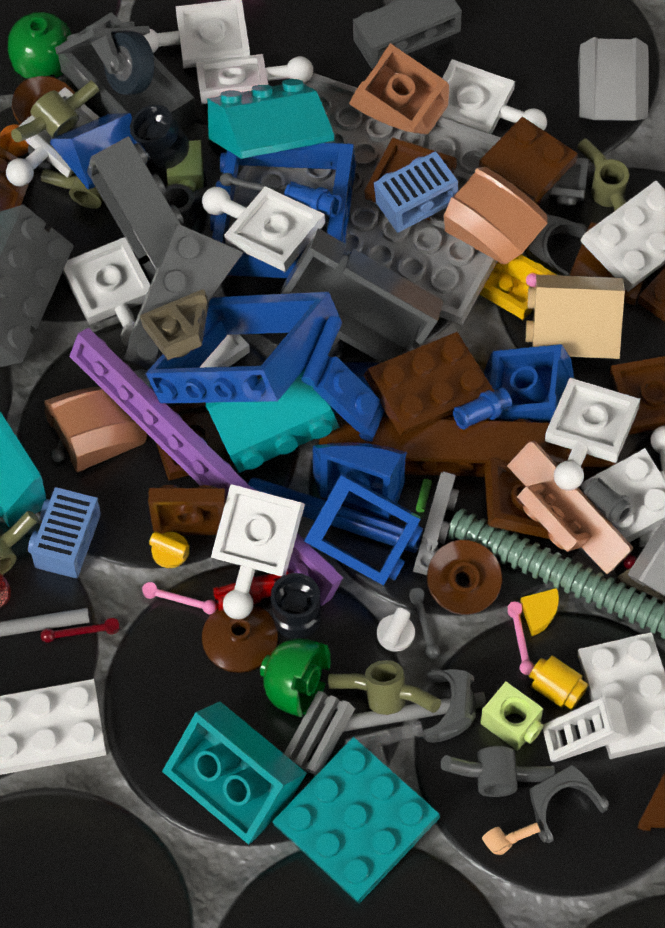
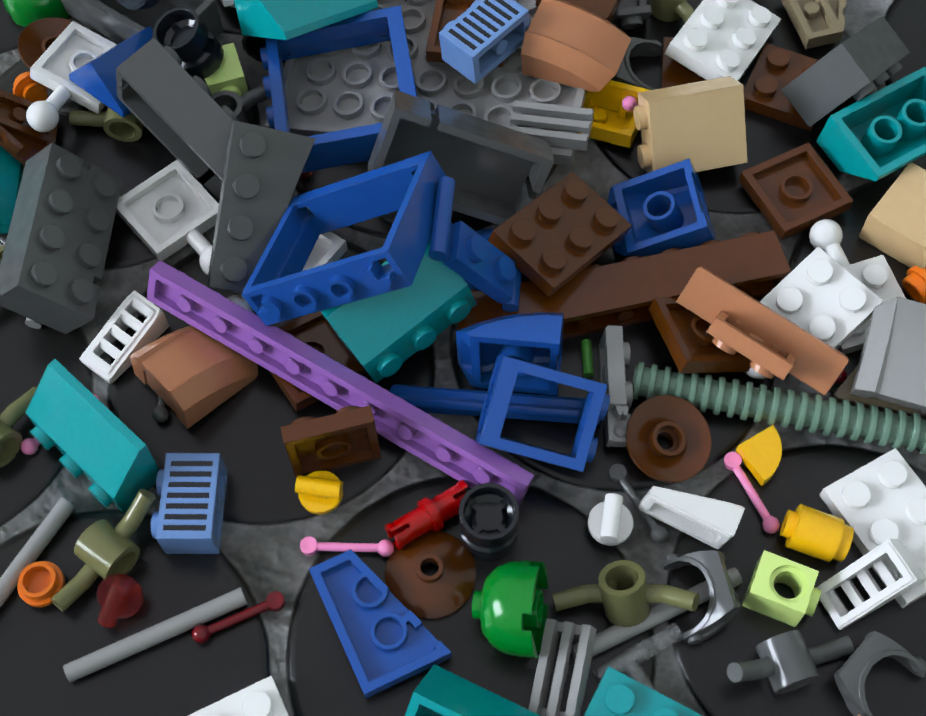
camera: 15 degrees left, 0 degrees up
olive piece [11,80,100,142] -> none
dark tan wing [140,289,209,360] -> none
white plate [202,186,325,272] -> none
white plate [211,484,305,619] -> none
dark grey hinge [220,173,287,195] -> none
blue pin [284,181,342,218] -> none
blue pin [453,387,512,430] -> none
white plate [545,378,640,491] -> none
dark grey pin [584,478,633,523] -> none
none -> white slope [79,290,170,385]
none -> blue wing [309,549,452,699]
none -> light grey tile [508,100,594,151]
none -> white slope [638,486,745,549]

